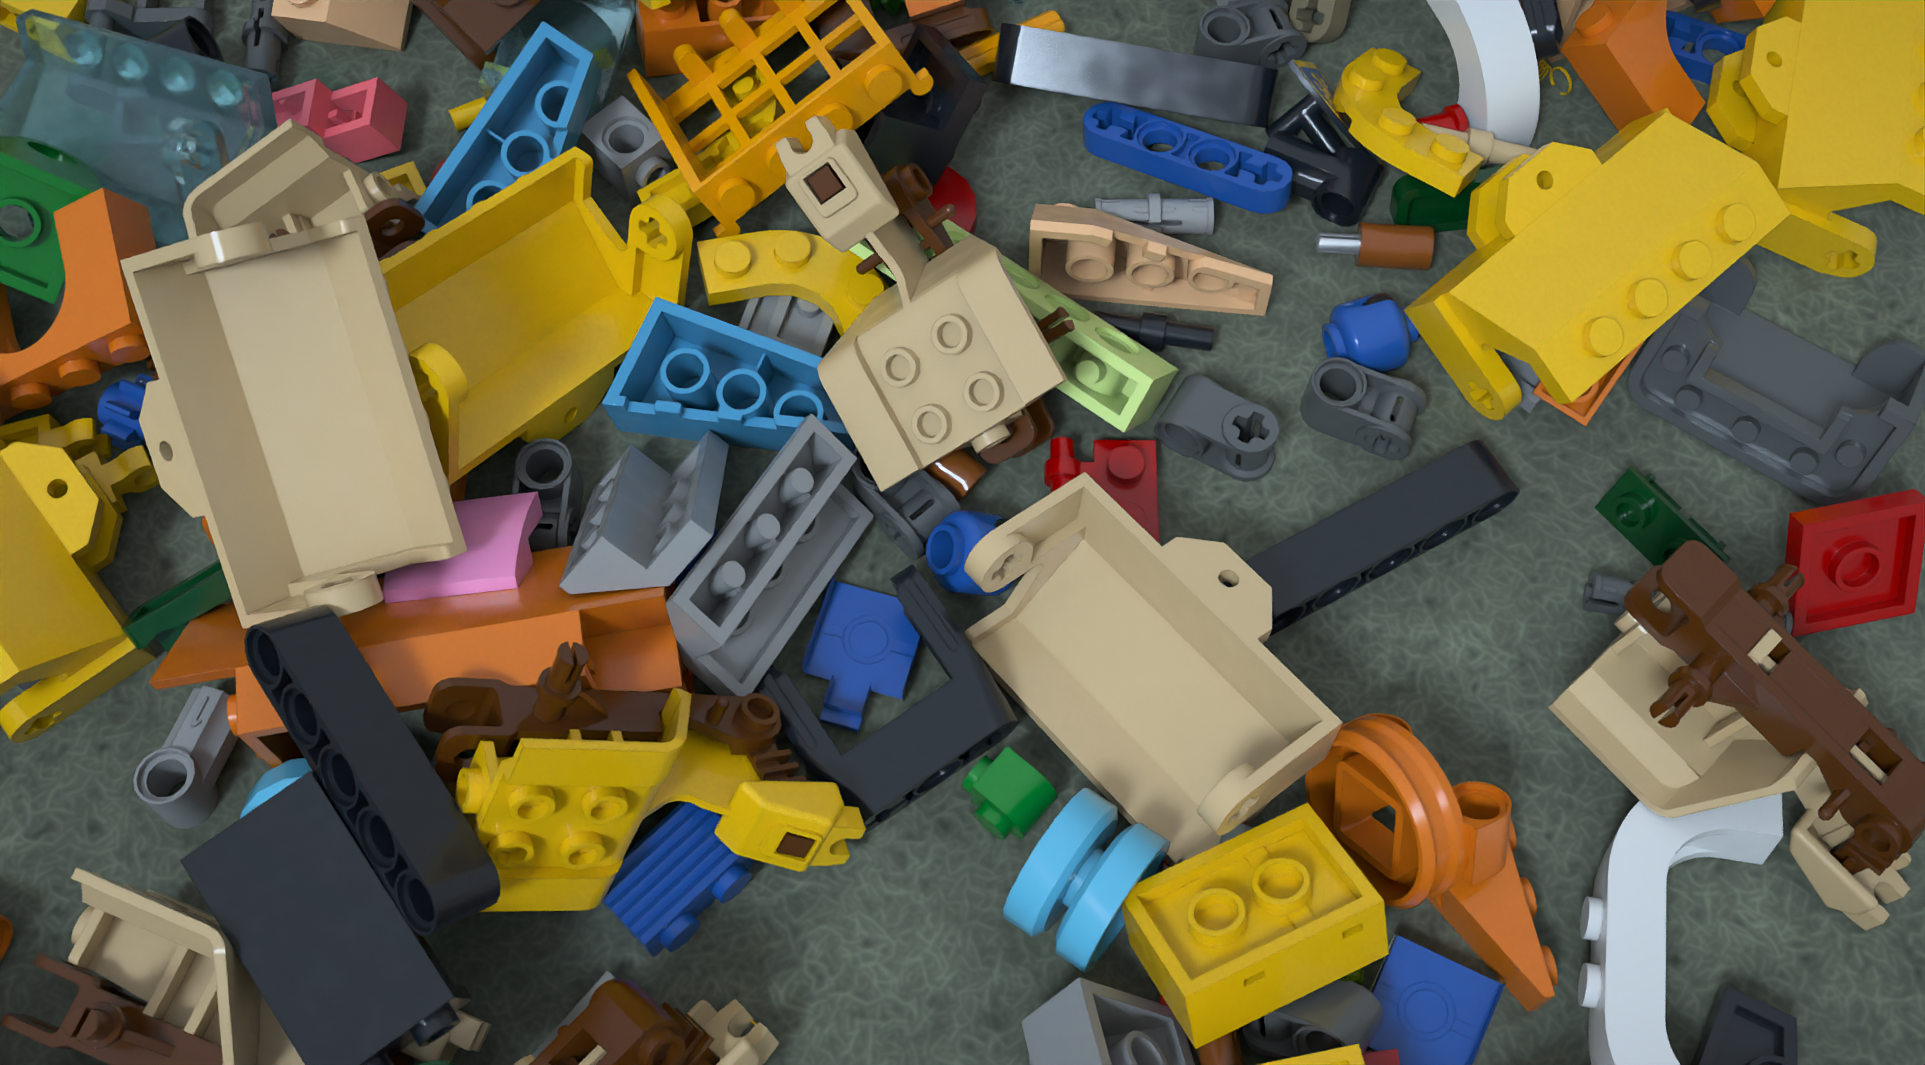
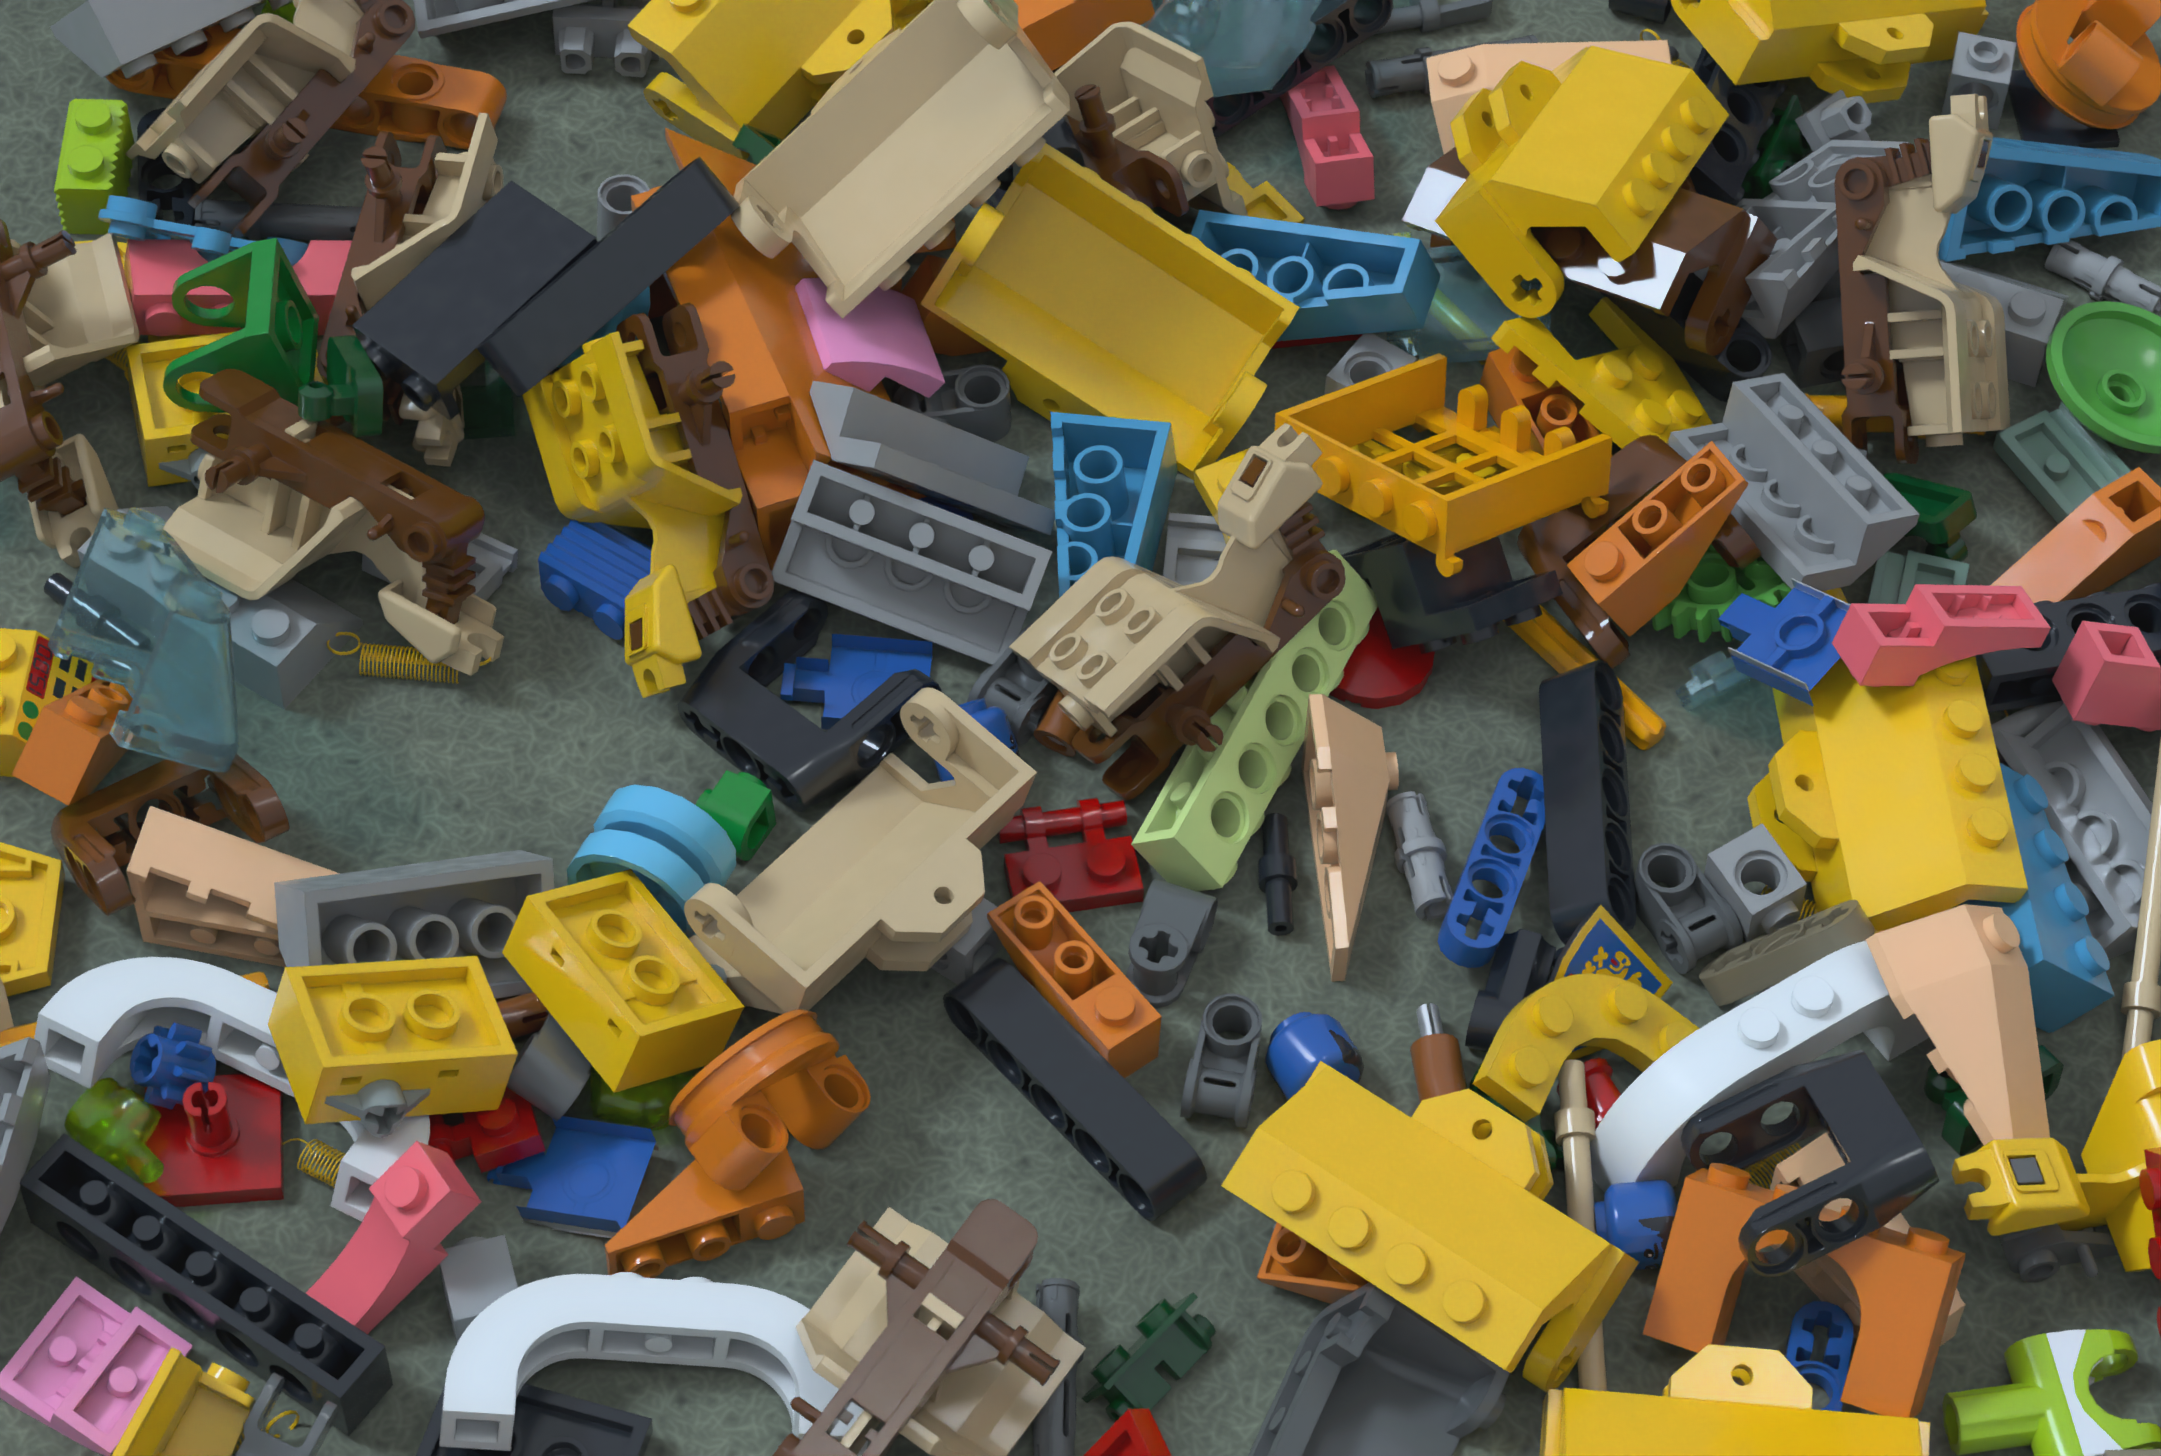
camera: 75 degrees right, 10 degrees down
none -> orange slope [987,881,1162,1079]
none -> blue head [1594,1179,1679,1270]

